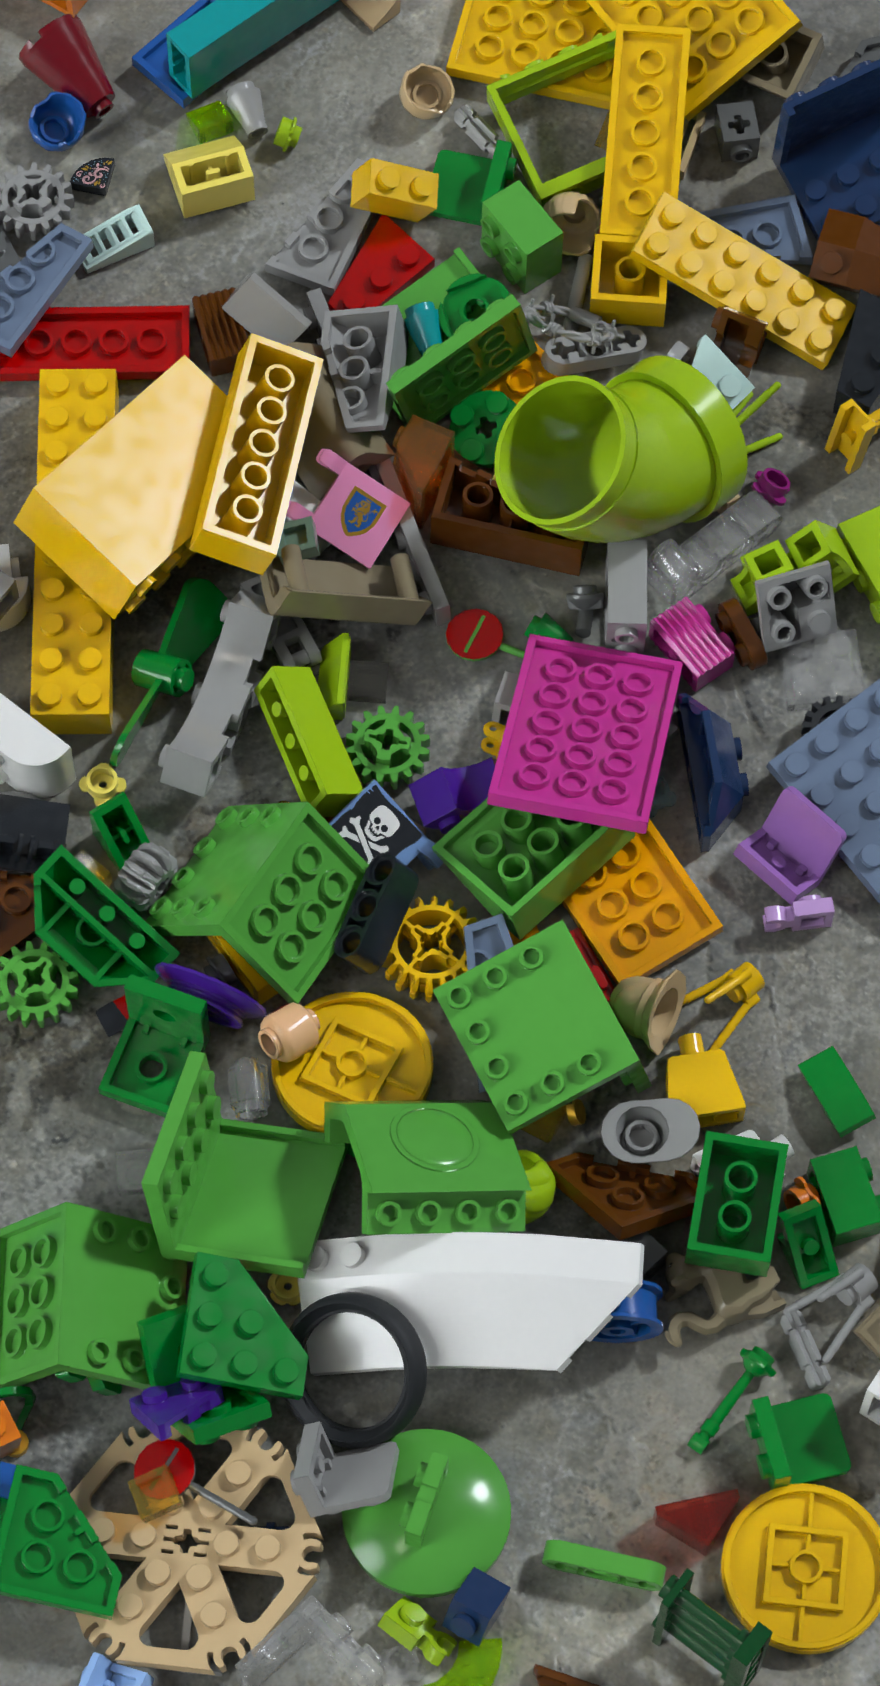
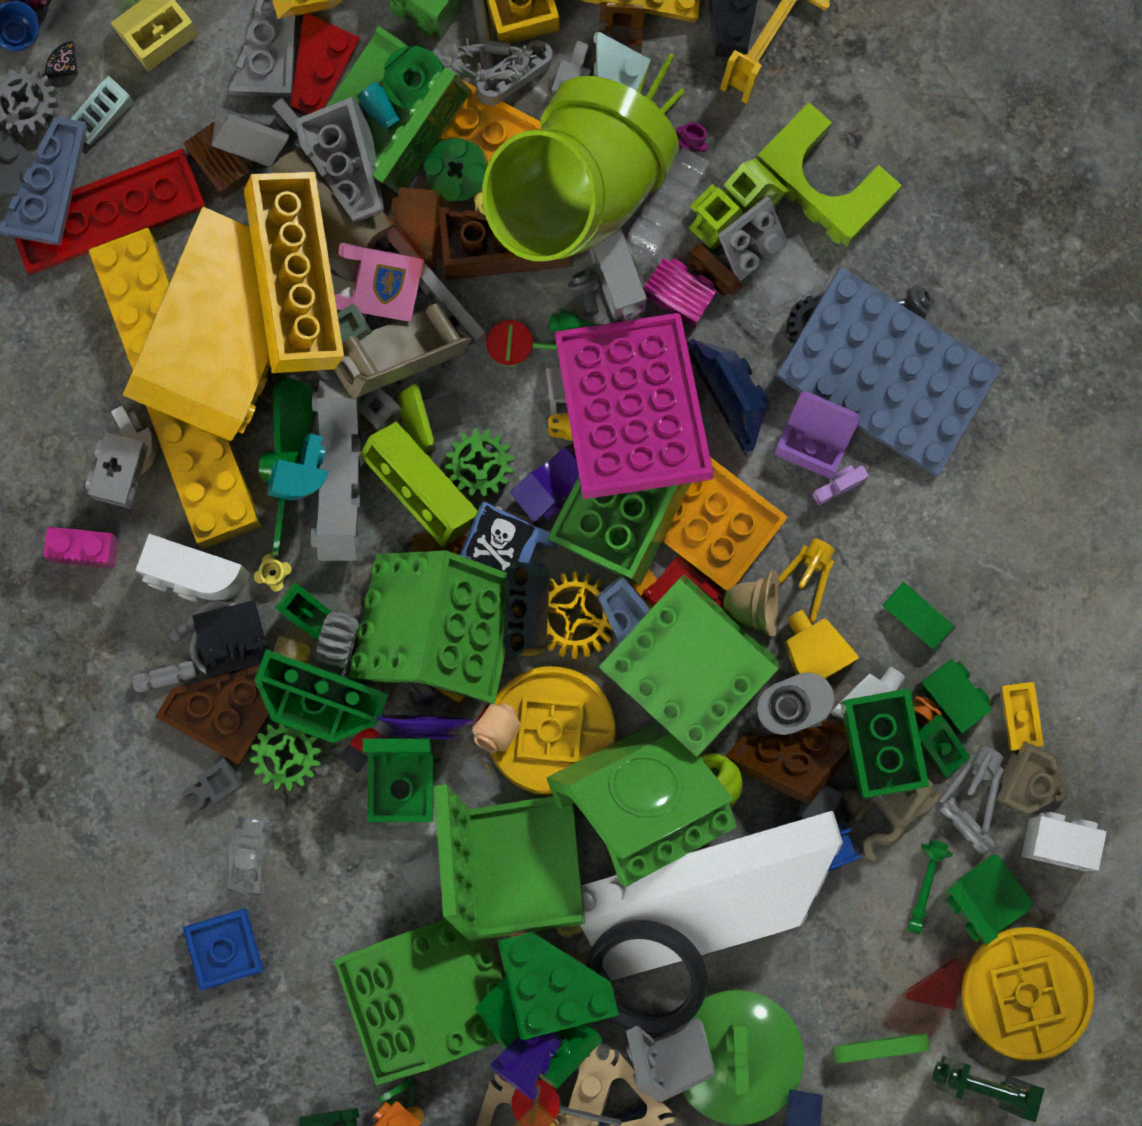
camera: 20 degrees left, 15 degrees up
none -> teal brick [267,434,329,500]

